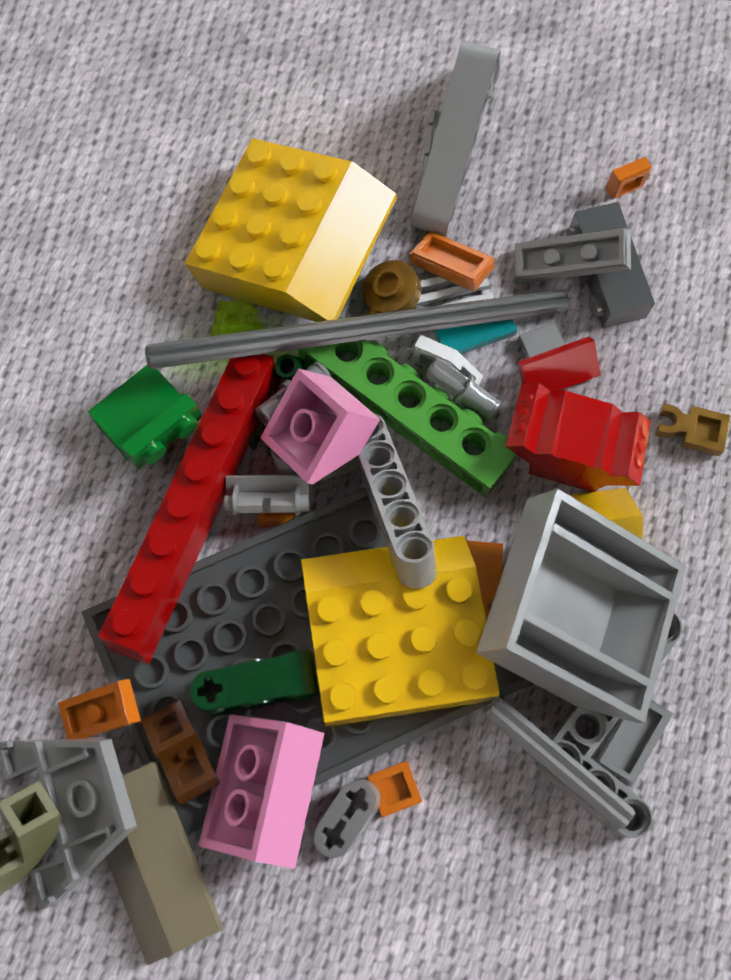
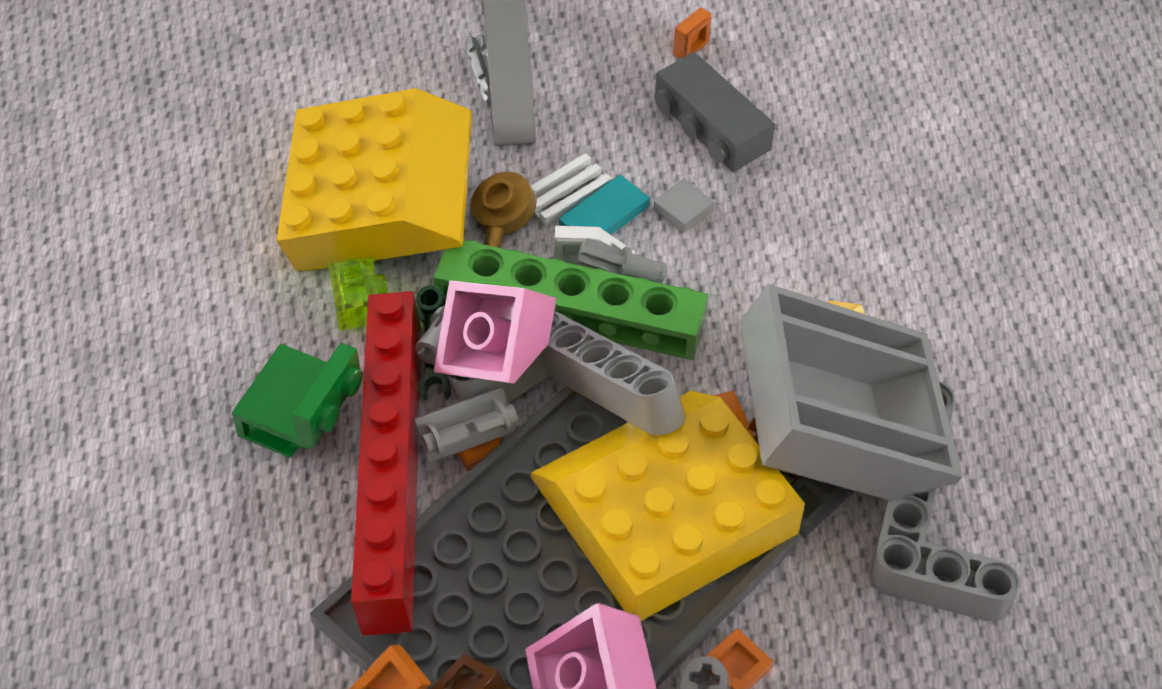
camera: 20 degrees left, 20 degrees down
dark grey axle [145,289,570,369] -> none
dark green piece [190,650,320,714] -> none
orange tile [409,231,495,292] -> none
light grey axle [486,698,635,829] -> none
red slope [505,383,651,492] -> none
light grey tile [515,228,631,283] -> none
red tile [517,336,601,391] -> none
light grey tile [595,700,673,787] -> none
pearl gold plate [654,403,731,456] -> none

